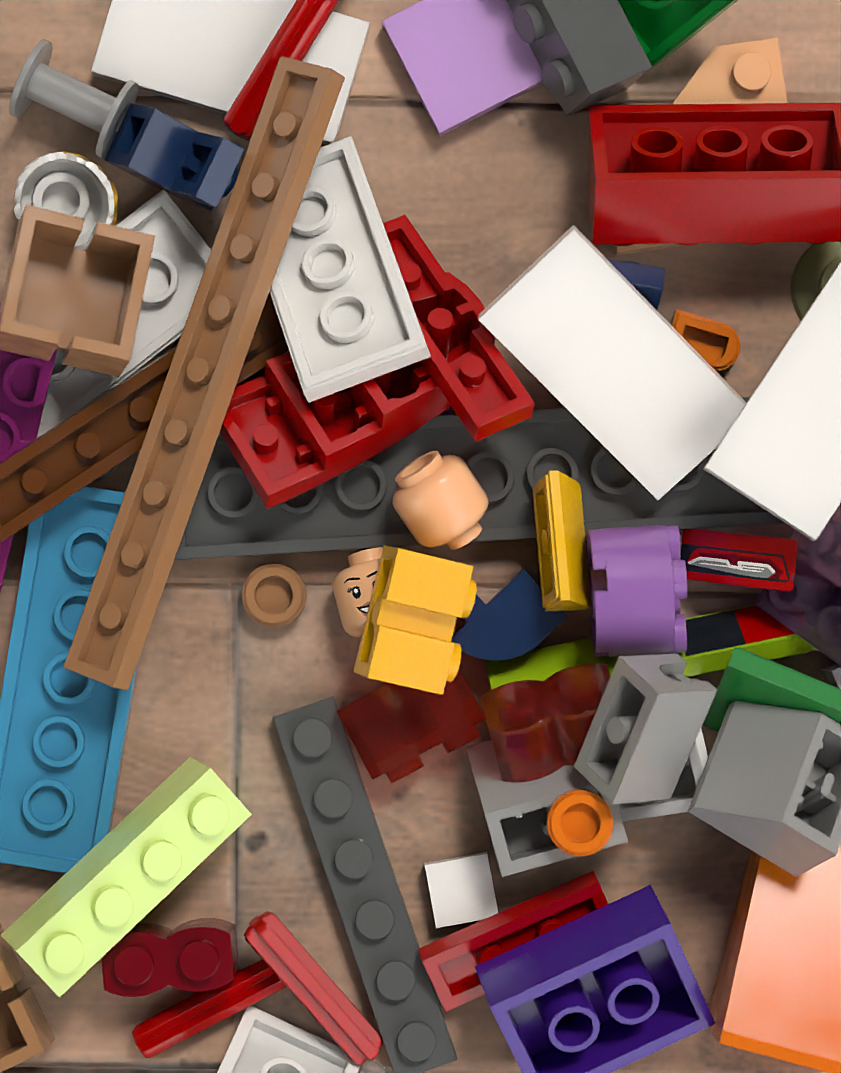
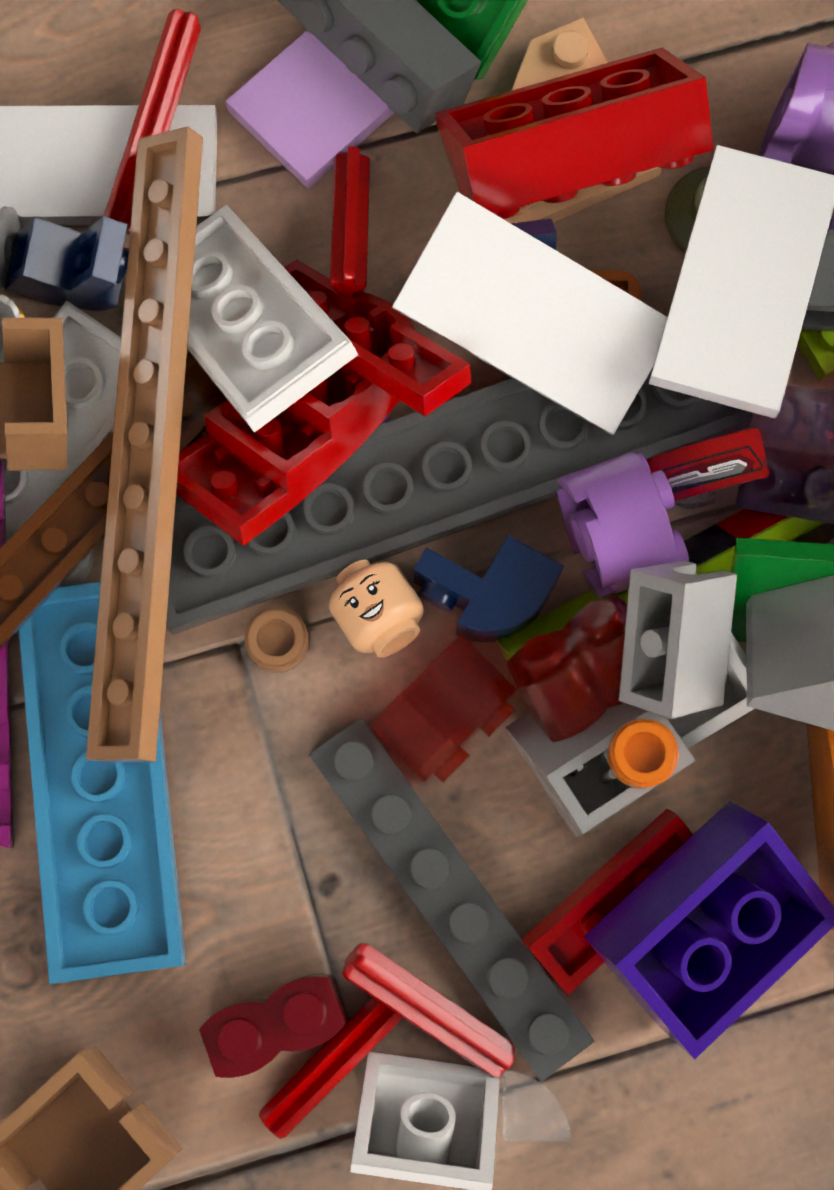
camera: 15 degrees left, 10 degrees down
yellowish green brick [1,757,252,998] -> none
yellow brick [353,545,477,695] -> none
light nougat head [393,451,488,550] -> none
white tile [424,852,498,928] -> none
yellow slope [533,471,591,611] -> none
none -> red axle [329,146,370,298]

